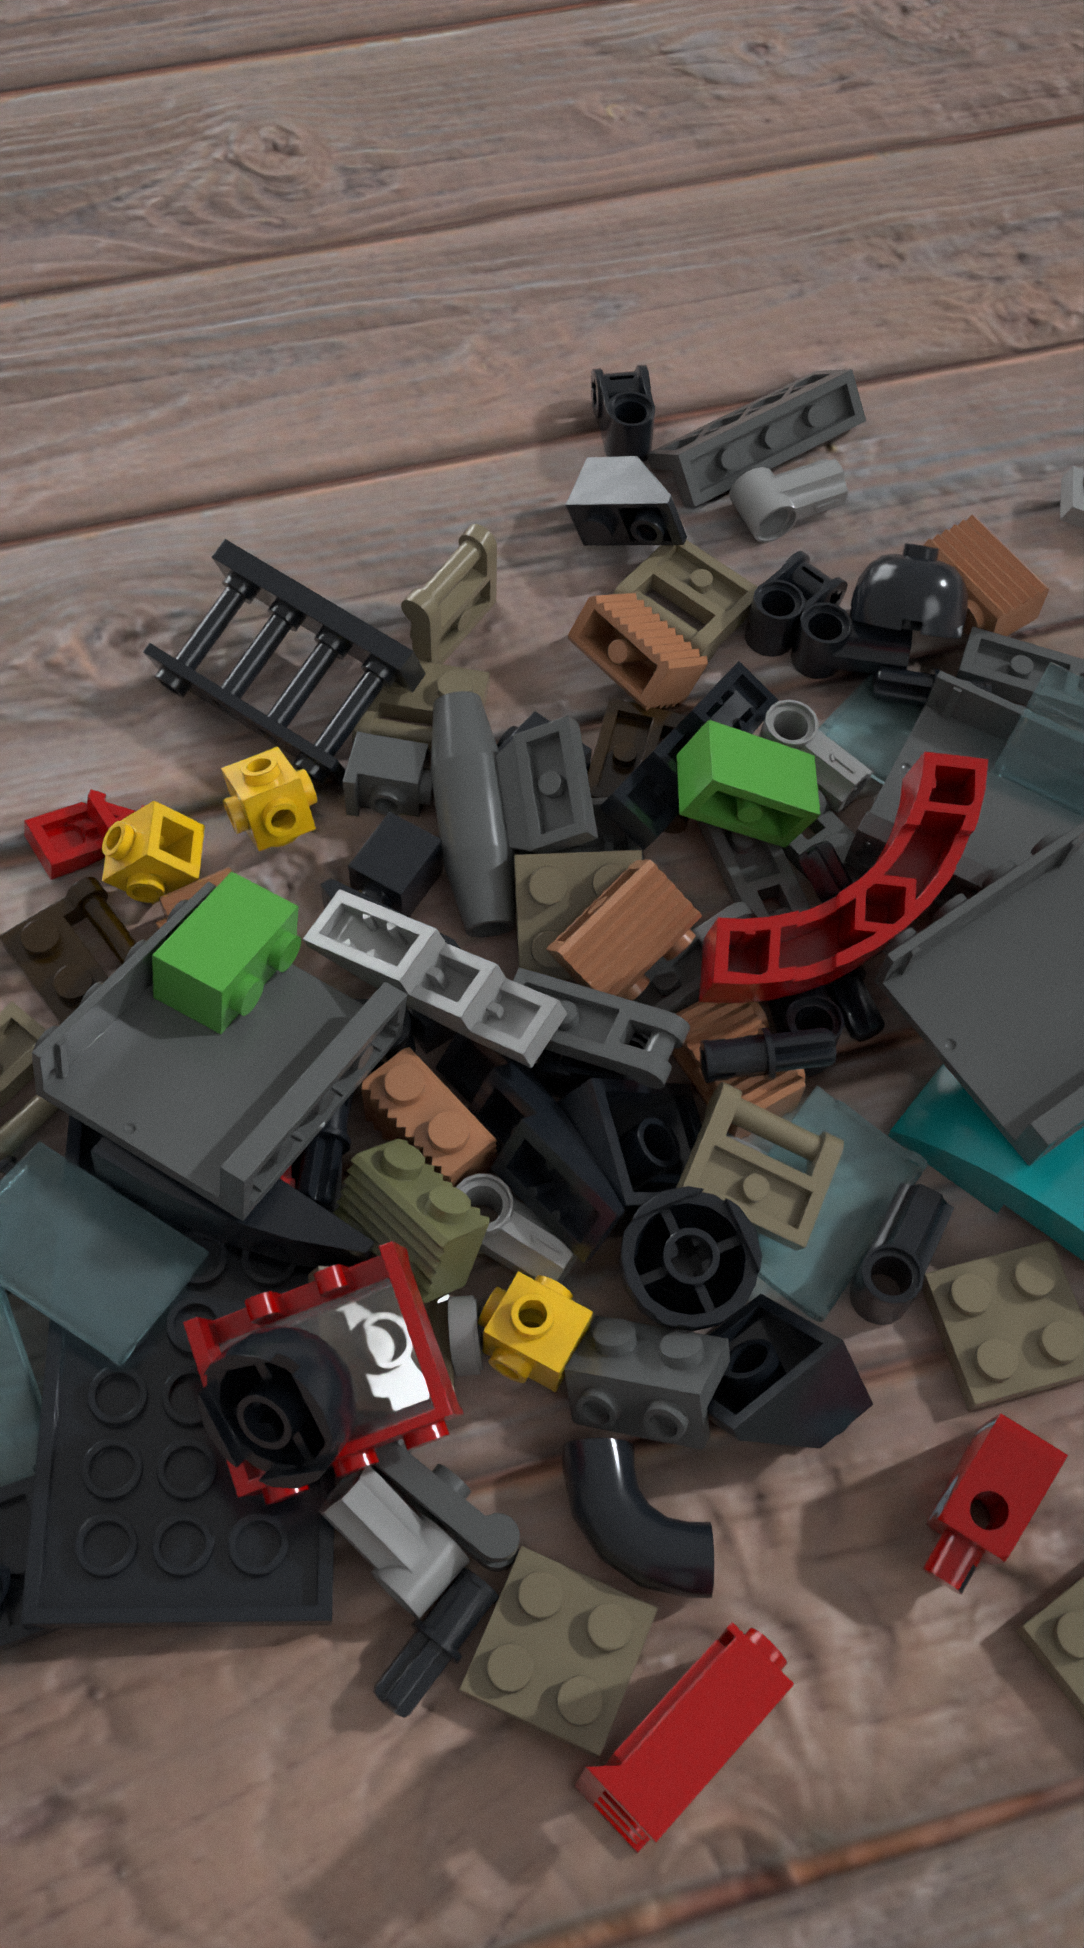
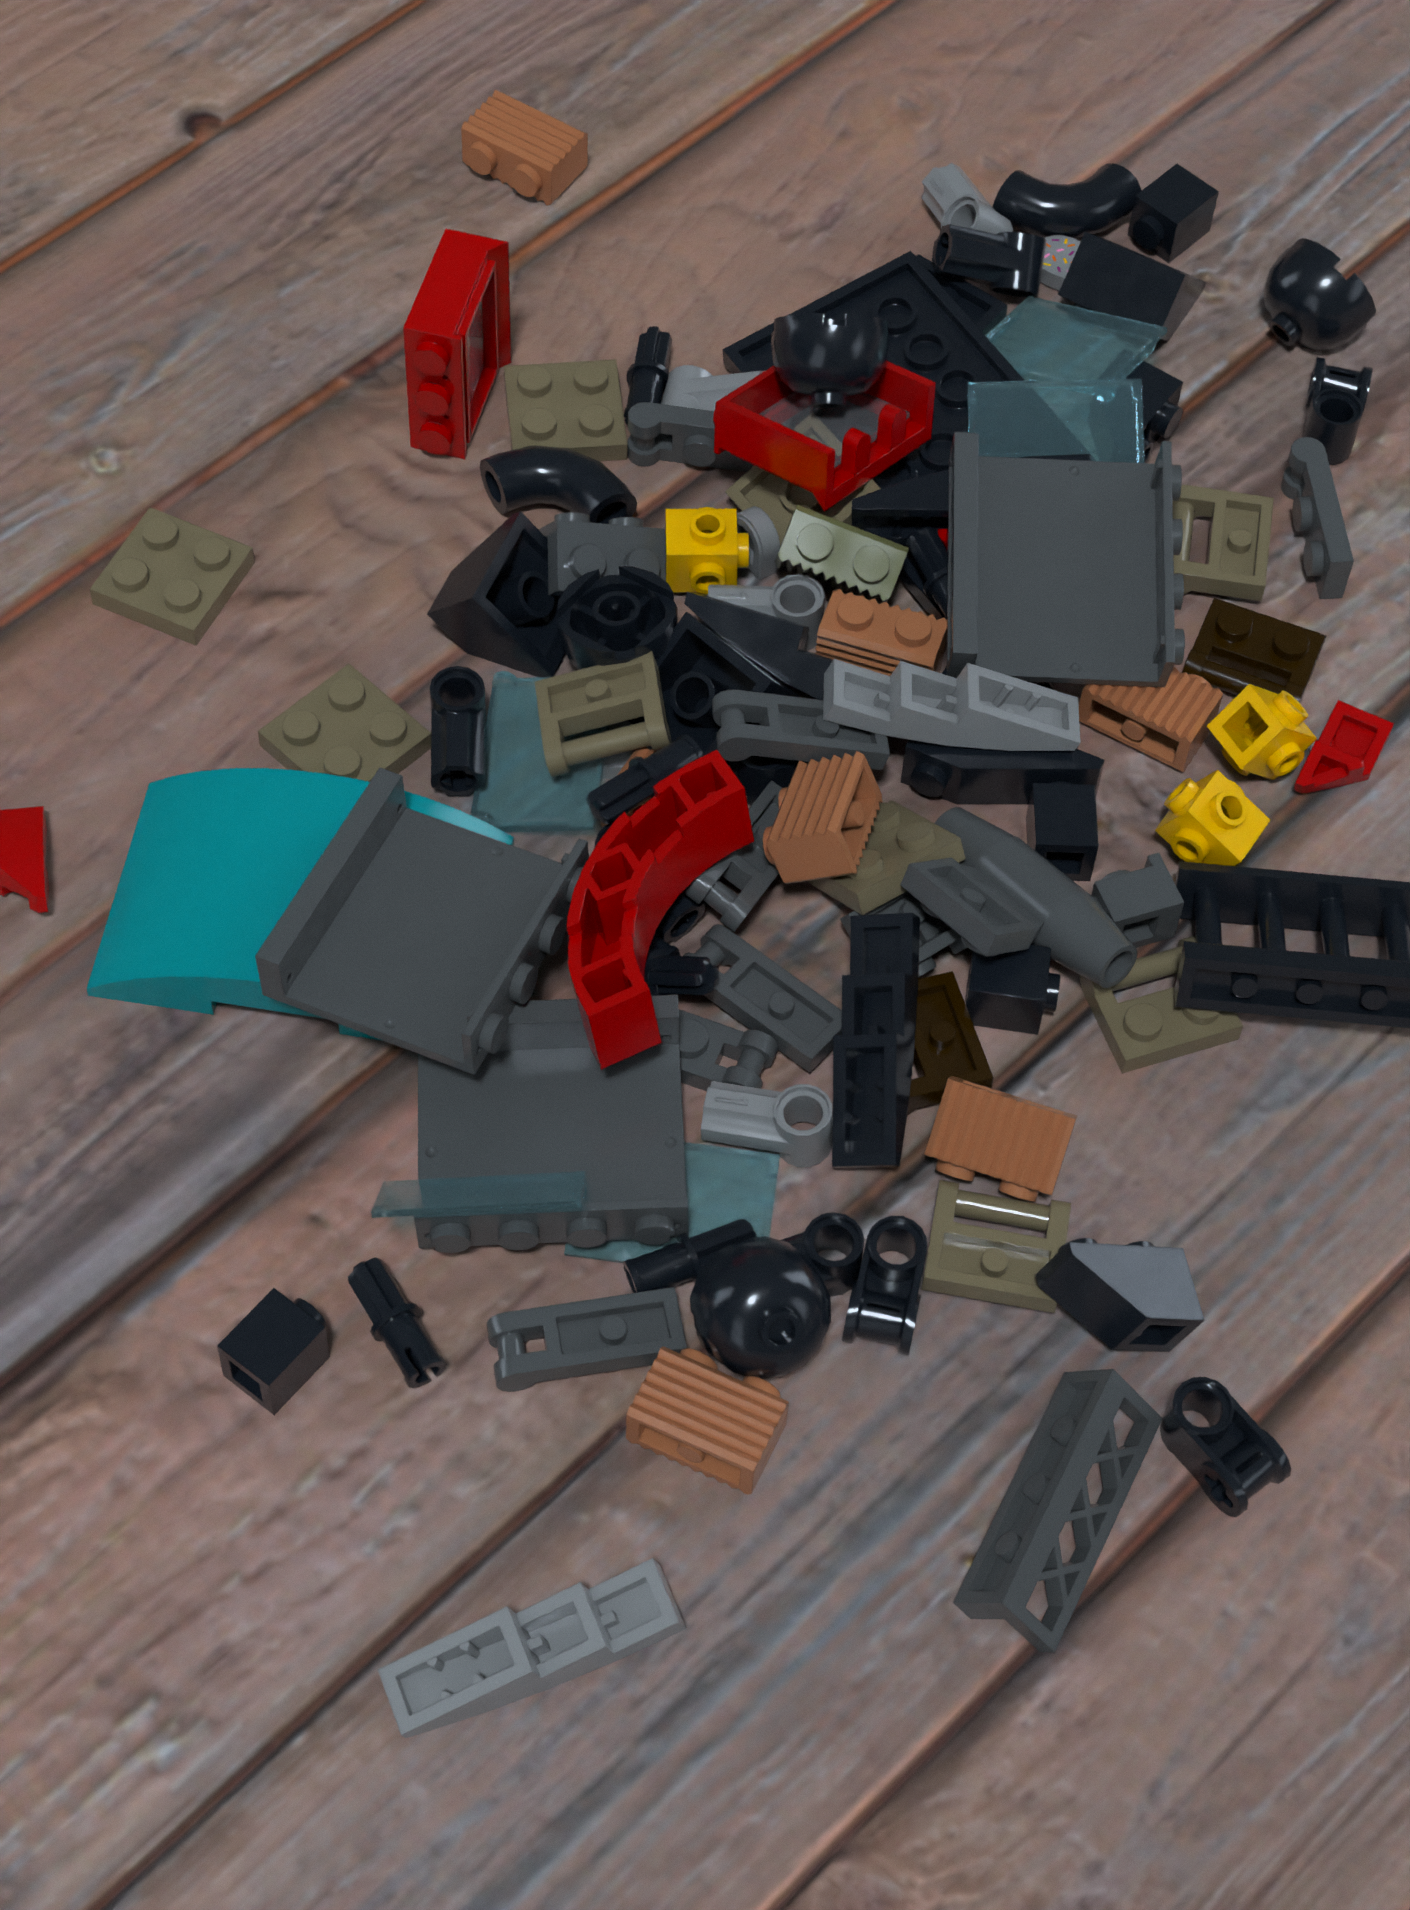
camera: 150 degrees right, 5 degrees down
bright green brick [152,871,301,1034] -> none
dark tan plate [401,524,497,664] -> none
bright green brick [676,720,820,848] -> none
light grey piece [729,459,848,543] -> none
red torso [922,1413,1068,1595] -> none

